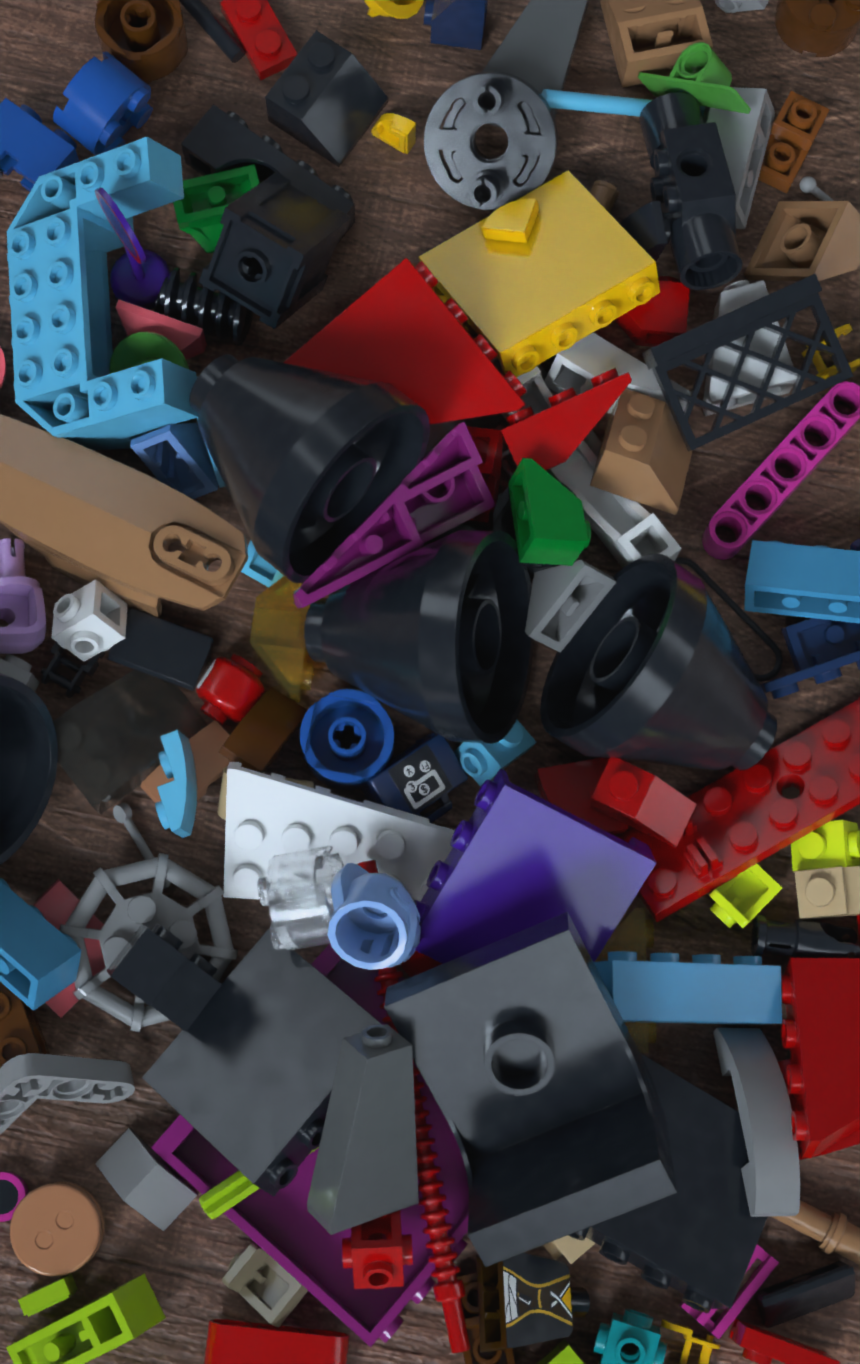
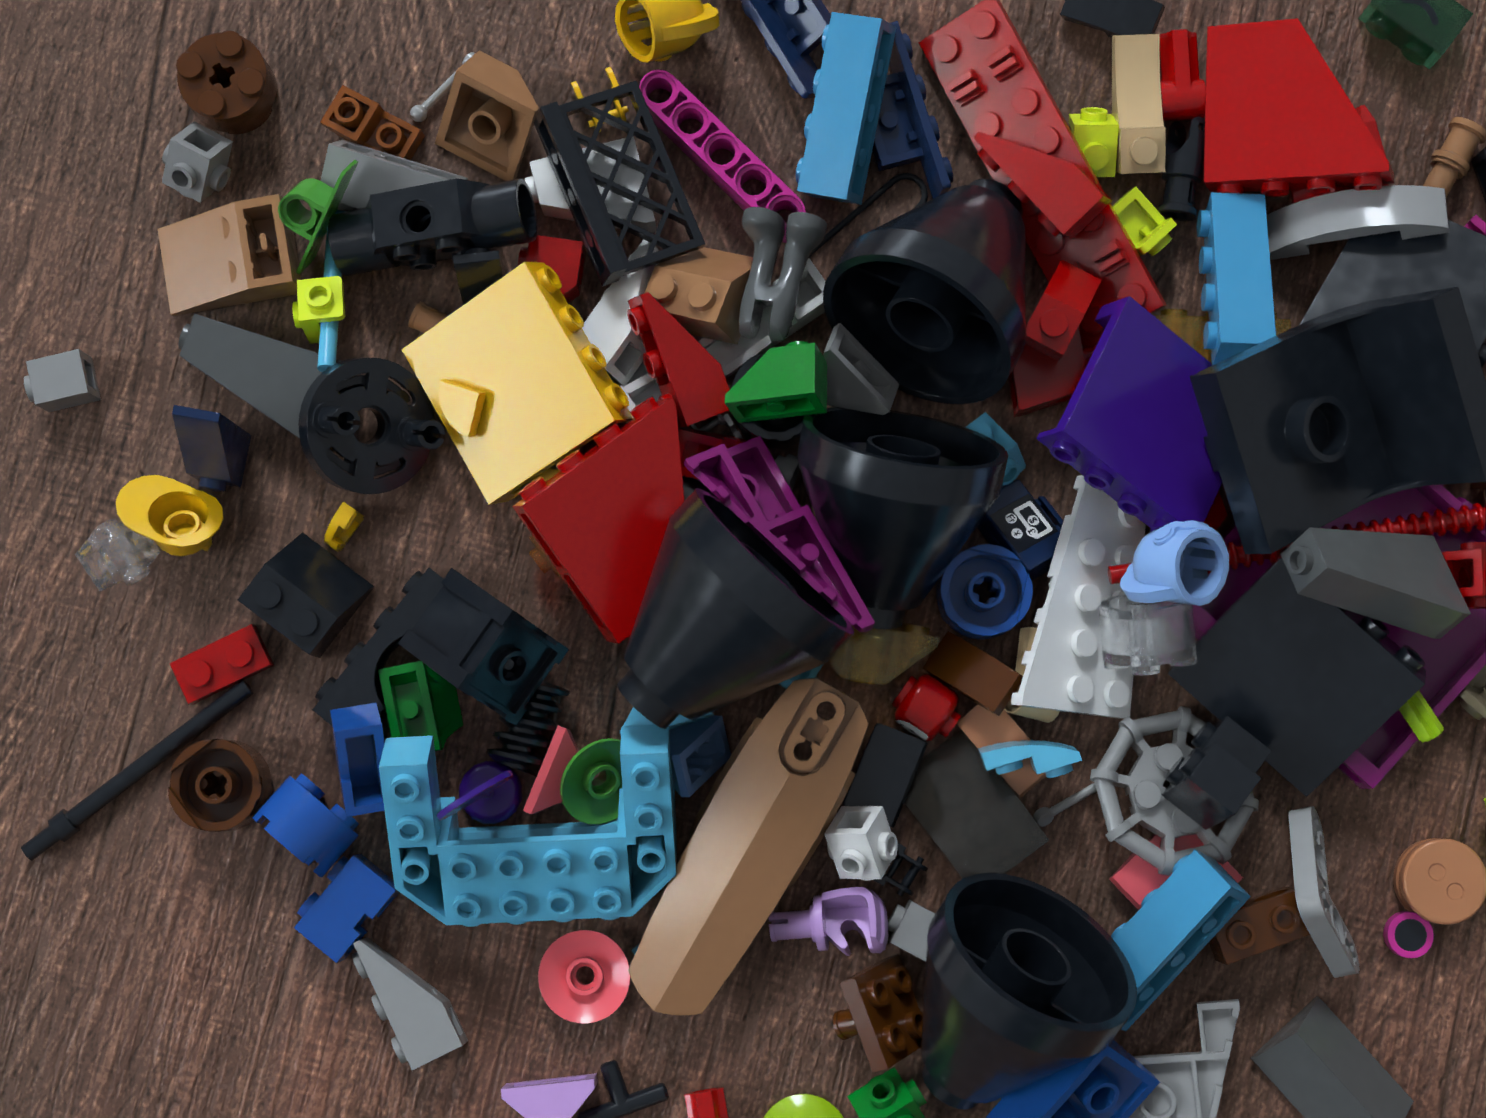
camera: 80 degrees left, 5 degrees up
light grey slope [95,1128,198,1231] -> none
none -> neon yellow bracket [292,276,345,344]
none -> blue brick [330,703,385,817]
none -> dark grey piece [739,207,828,342]
none -> red slope [973,131,1113,239]

